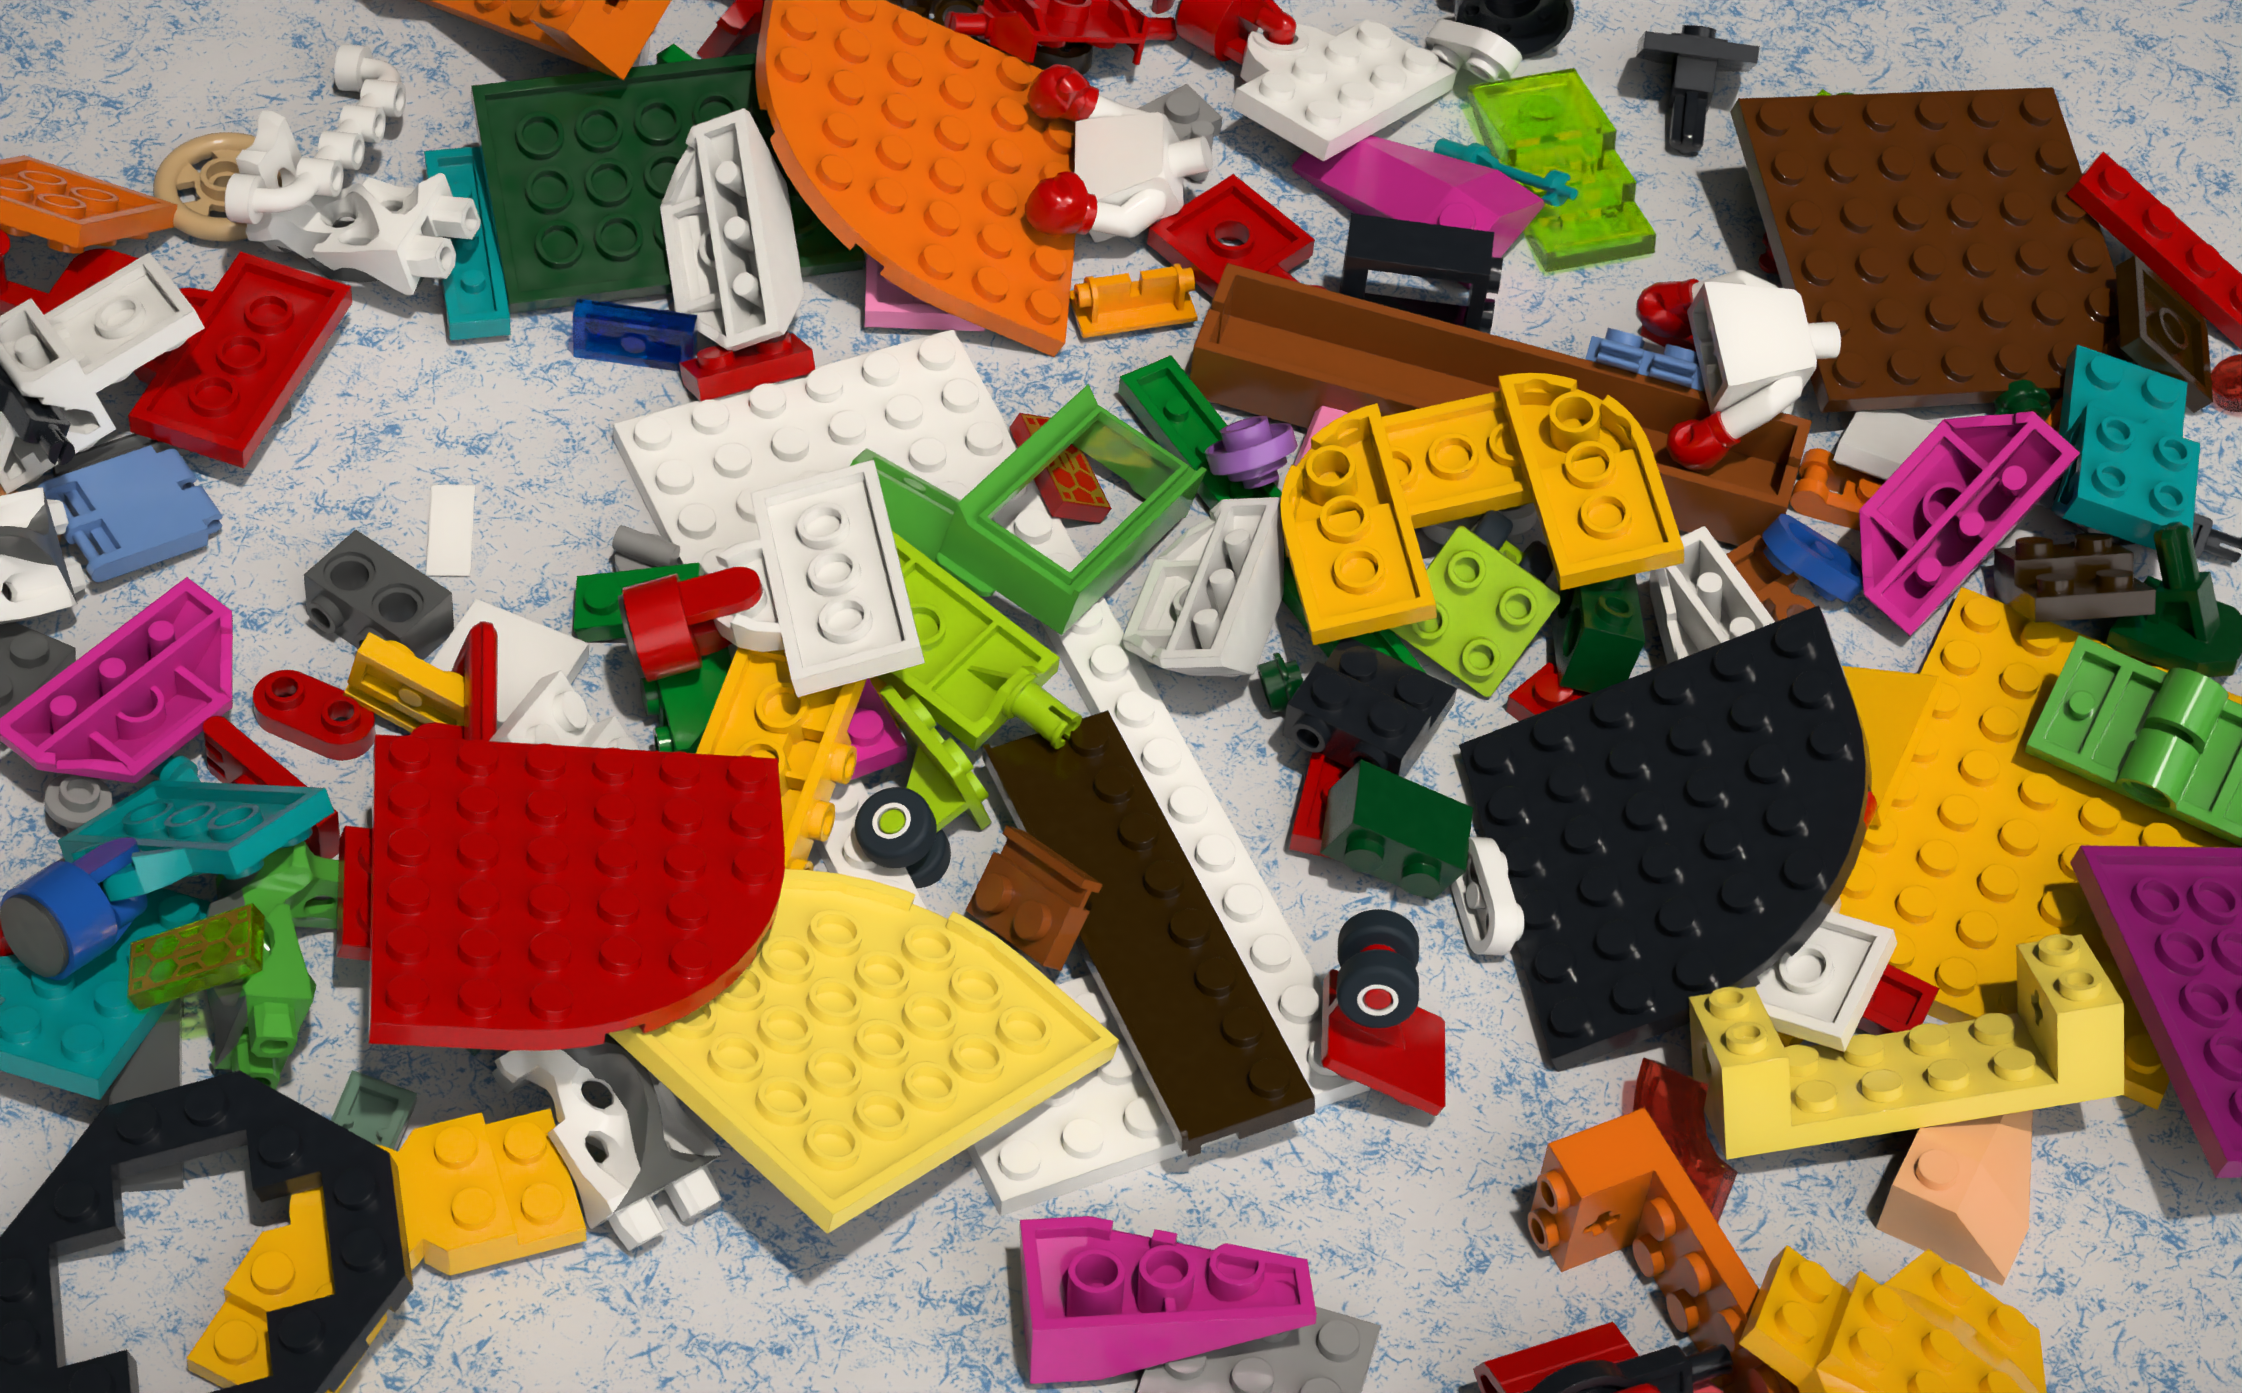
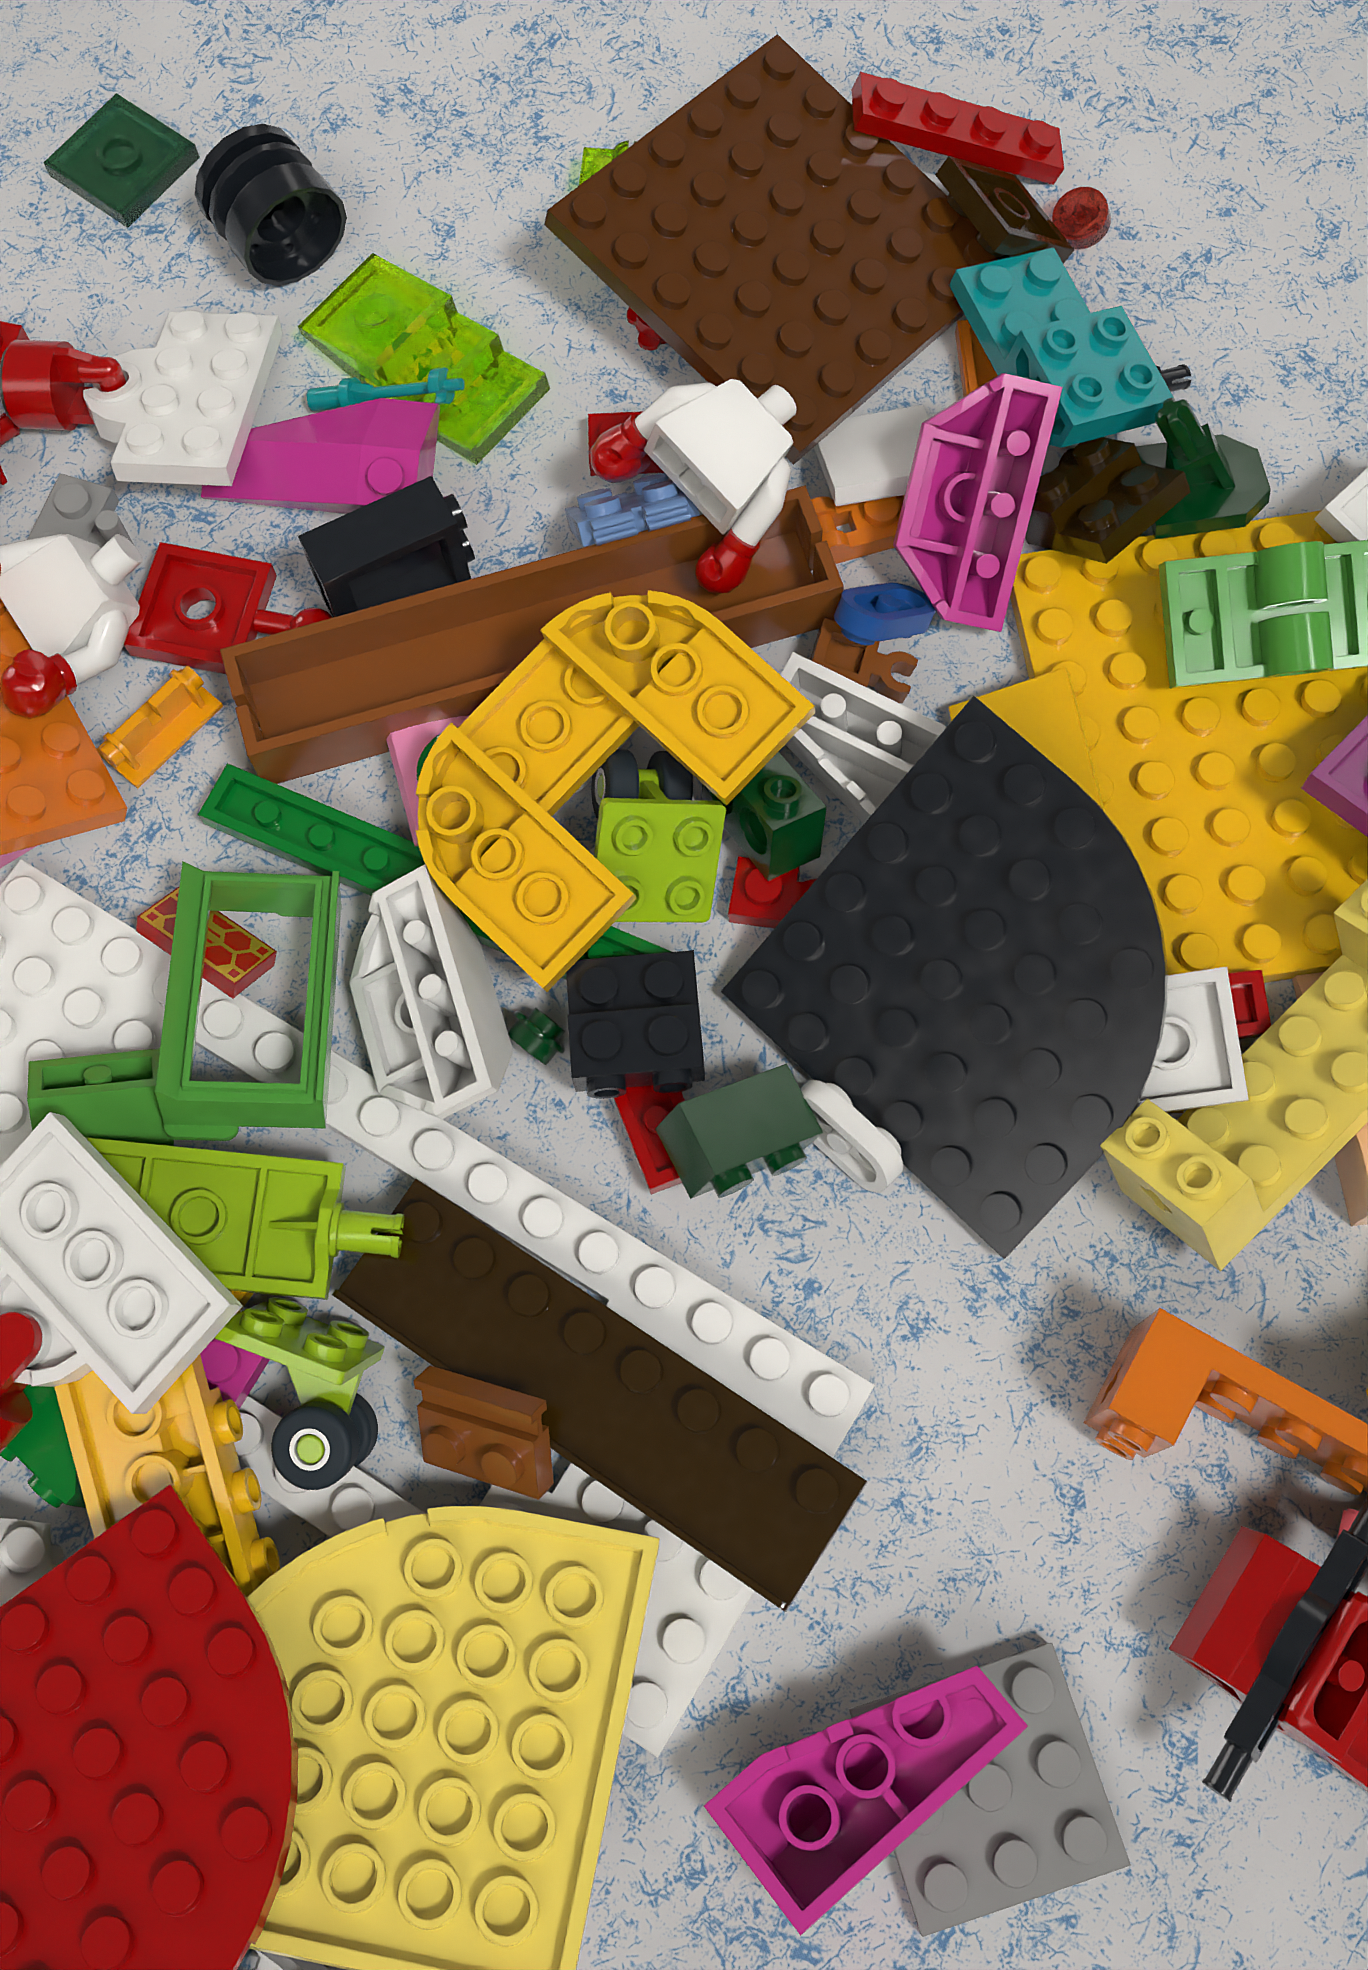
camera: 25 degrees left, 20 degrees up
medium lavender plate [1205,416,1298,489] -> none
plate [1321,909,1446,1116] -> none
white plate [1425,19,1522,83] -> none
clear red tile [1633,1057,1738,1223] -> none
black piece [1636,25,1760,154] -> none
dark green plate [1993,380,2051,421] -> none

